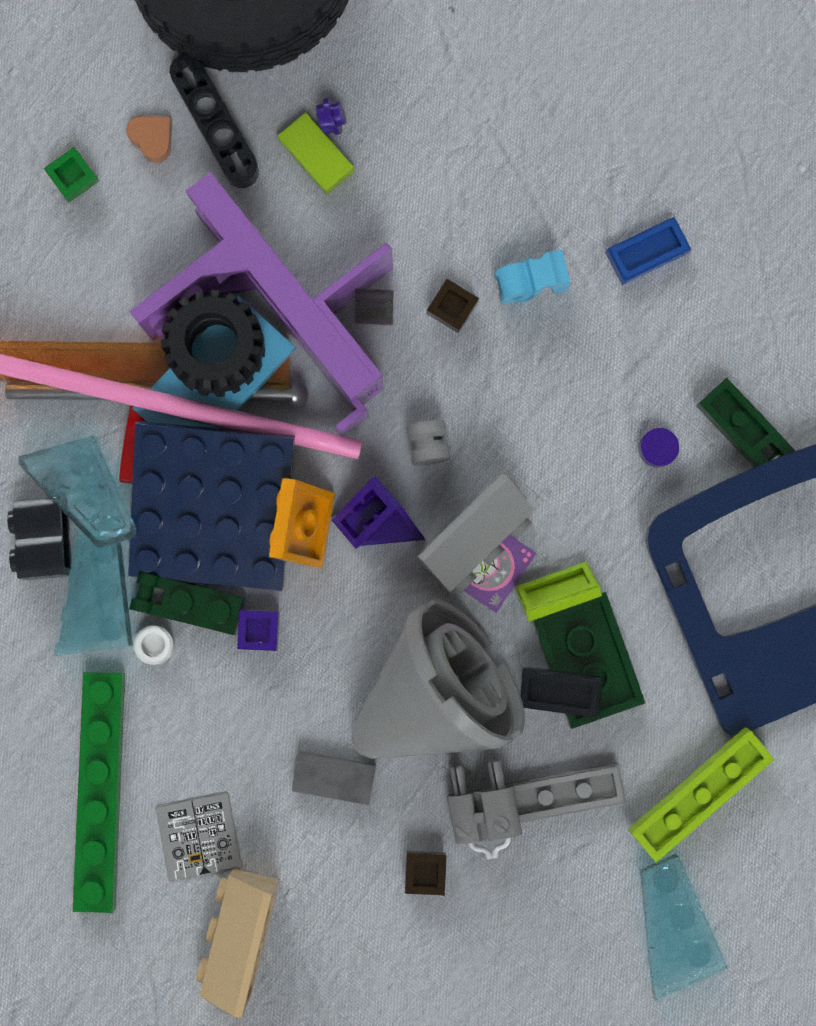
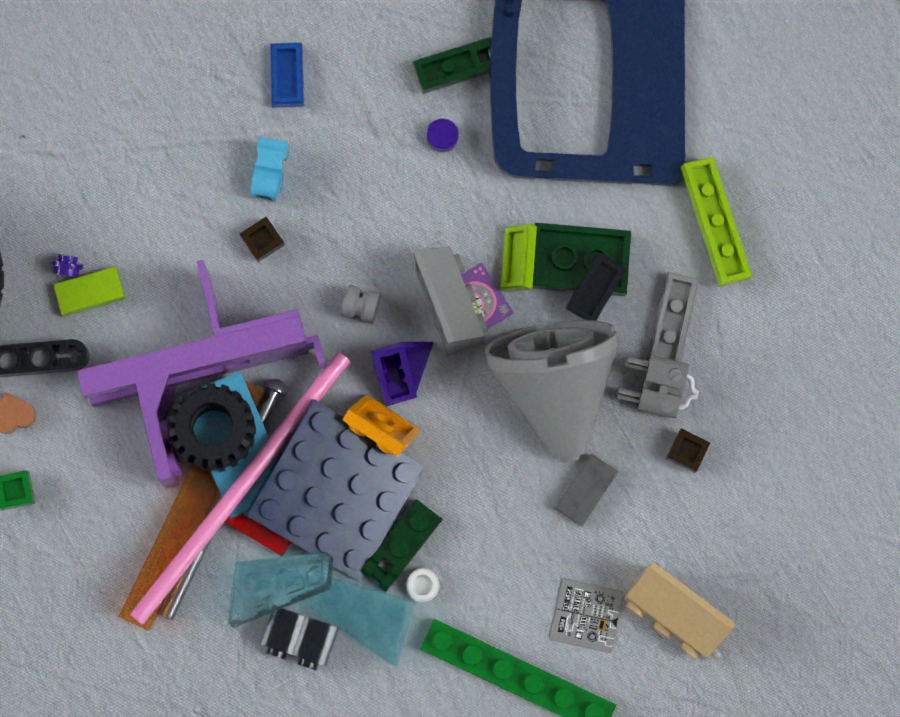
camera: 70 degrees left, 5 degrees down
dark purple plate [237,610,280,651] -> none
clear smoke tile [355,289,394,325] -> none
clear light blue wing [640,854,728,1001] -> none

